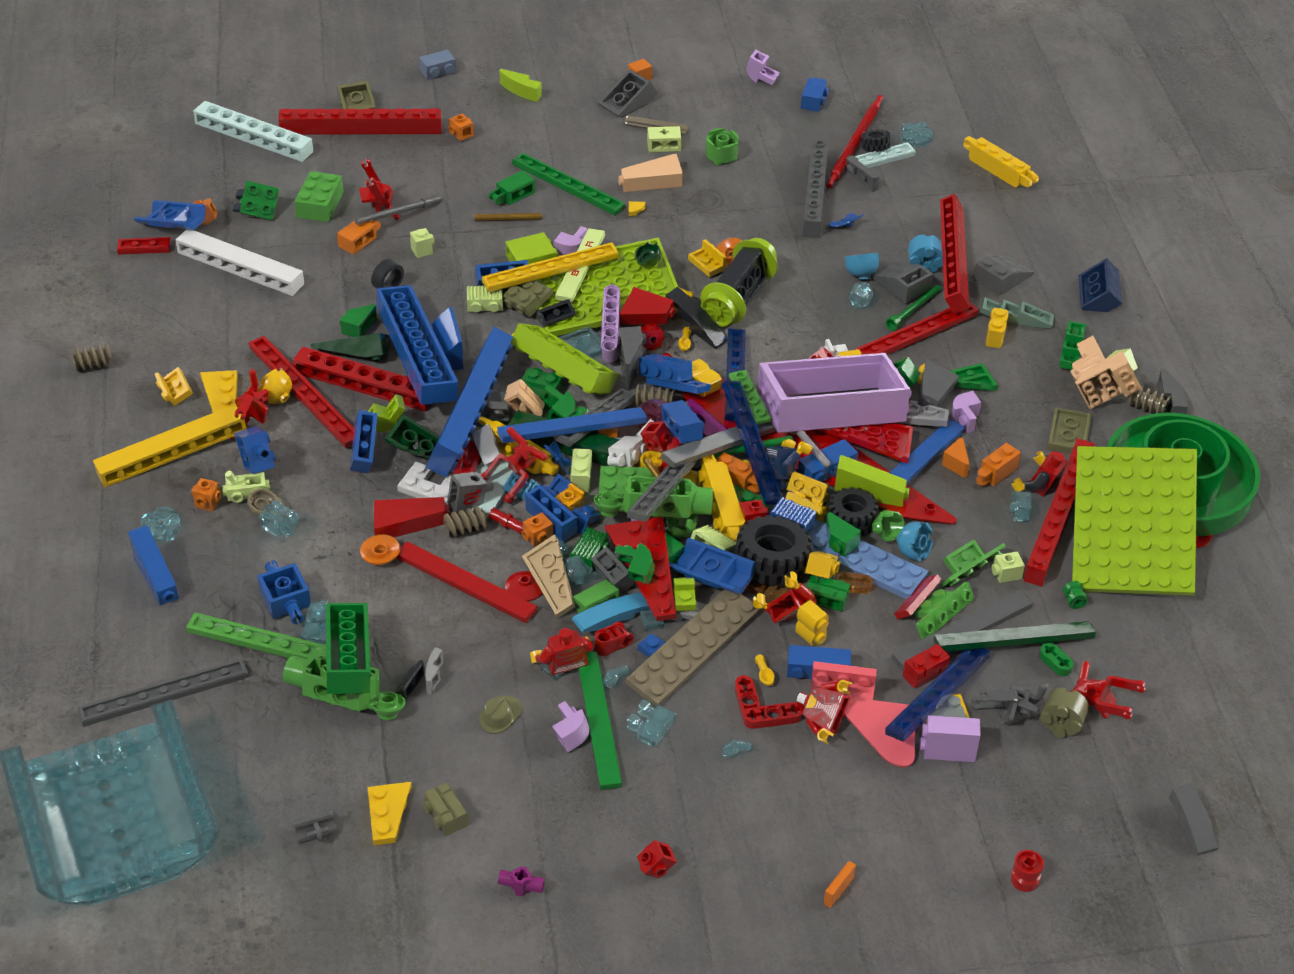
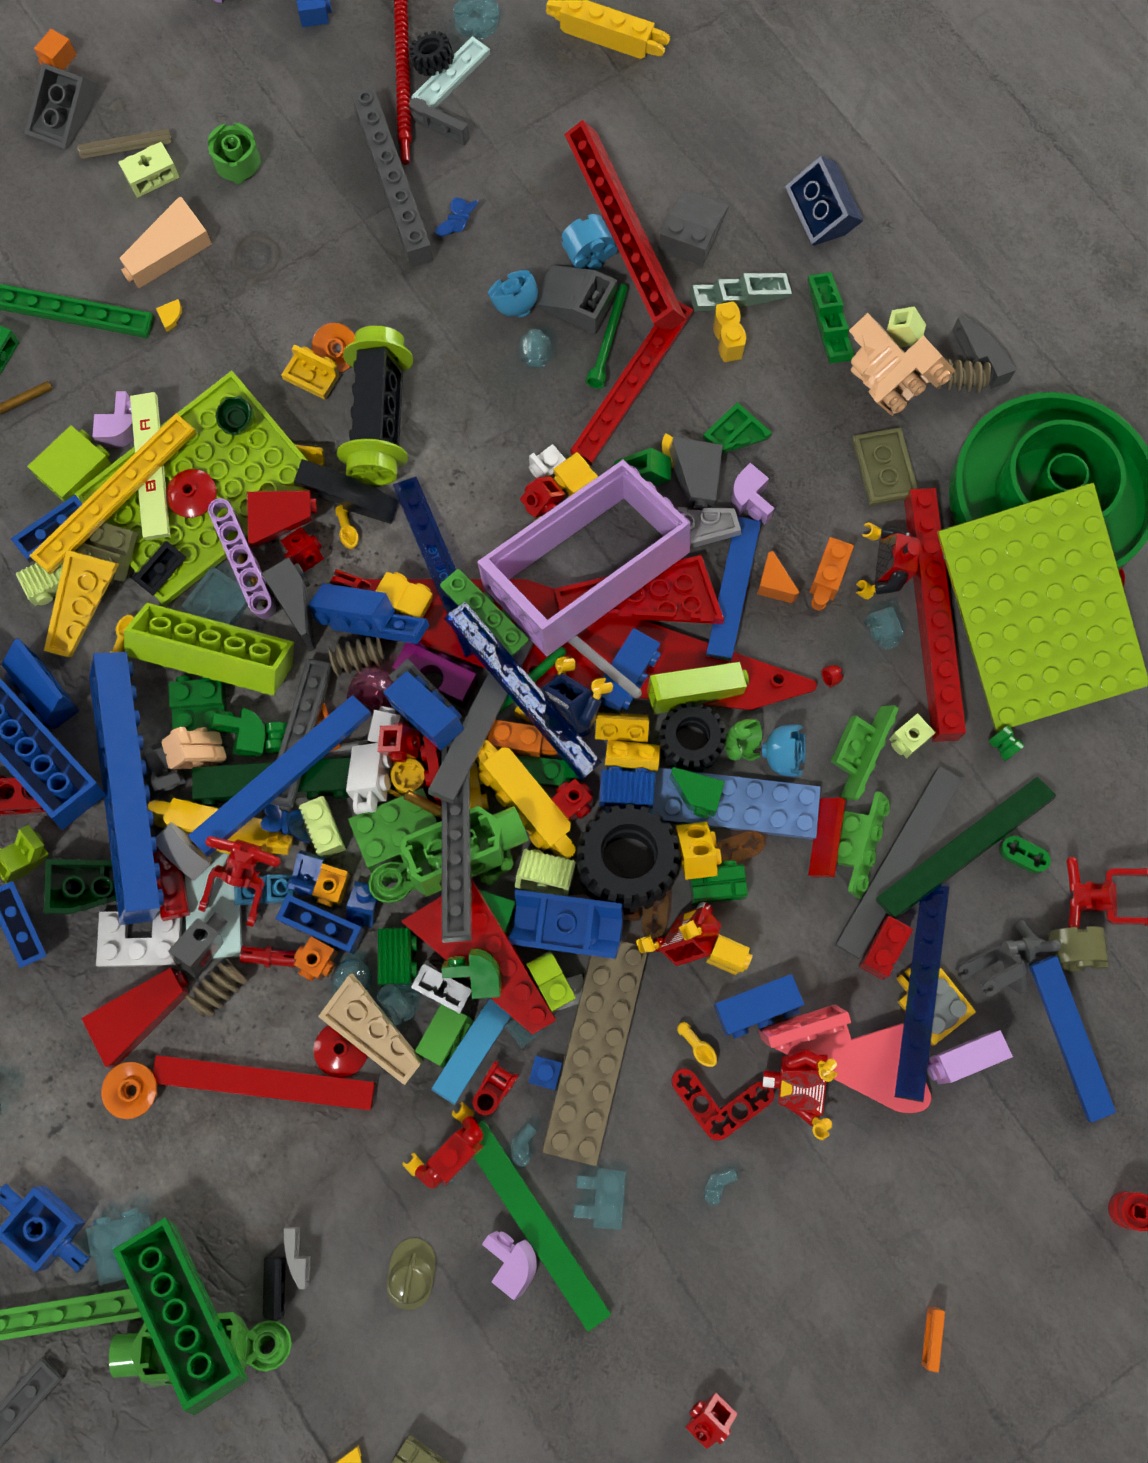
camera: 25 degrees left, 30 degrees up
none -> yellow wing [44,550,119,657]
none -> red dish [166,469,217,518]
none -> red hinge [821,665,844,687]
none -> blue tile [1028,955,1116,1123]

